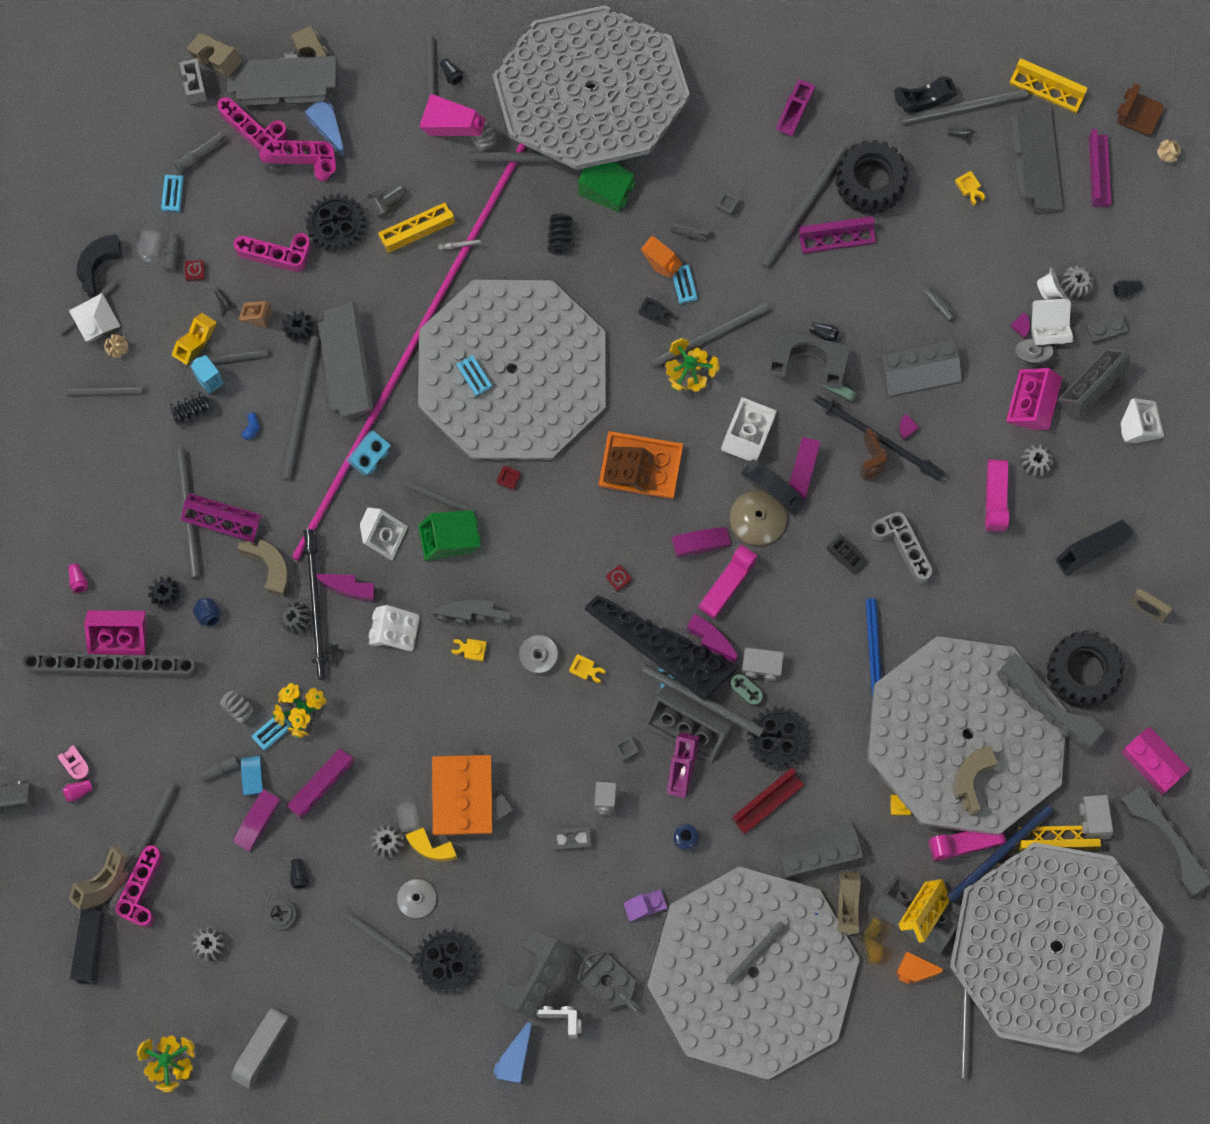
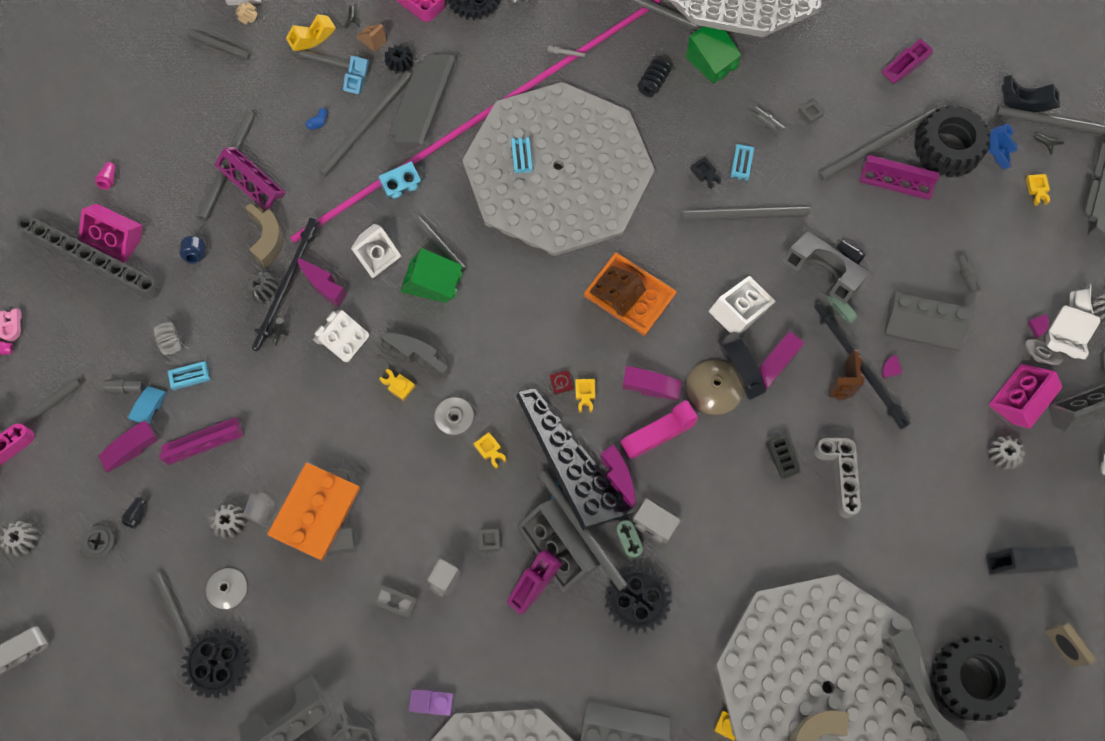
camera: 25 degrees right, 5 degrees down
black gear [148,576,181,609] -> none
black piece [170,391,213,426] -> none
medium azure brick [190,355,224,394] -> none
yellow plant [273,683,327,738] -> none
yellow fence [378,202,455,253] -> none
yellow brick [405,827,458,862] -> none
dark red tile [496,466,521,491] -> none
orange slope [641,236,682,278] -> none
yellow plant [665,338,720,392] -> none
dark blue head [673,824,699,851] -> none
dark red fence [732,767,804,835] -> none
blue axle [866,598,882,700] -> none
dark pink beam [985,459,1009,532] -> none
none -> dark azure slope [343,55,370,95]
none -> yellow plate [575,379,595,413]
none -> blue slope [988,124,1018,169]

